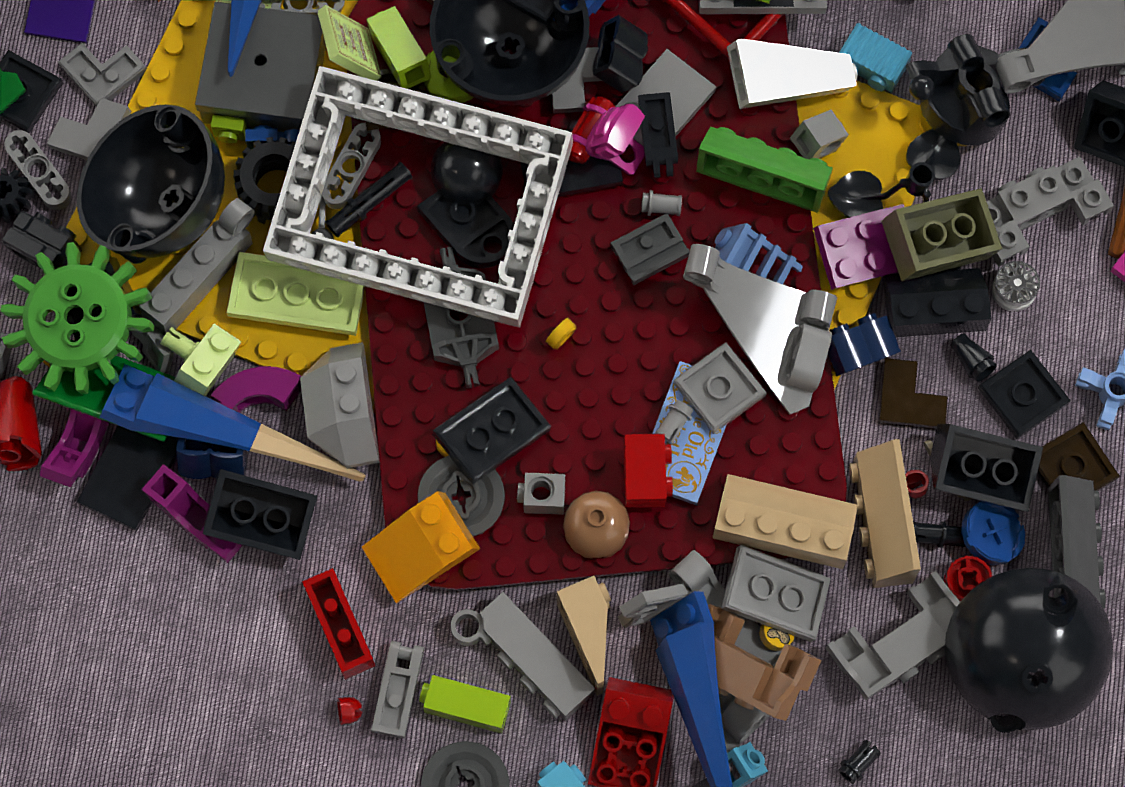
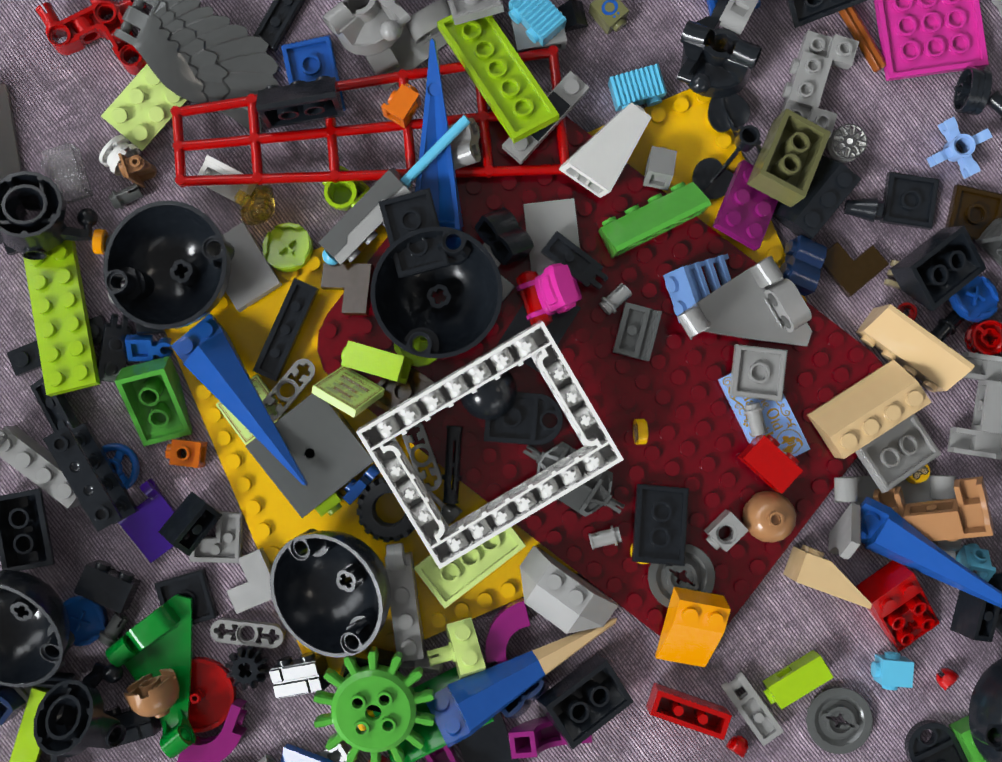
camera: 45 degrees left, 15 degrees up
light grey hinge [450,592,595,722] -> none
none -> black brick [158,491,222,556]
none -> light grey pin [588,525,622,550]

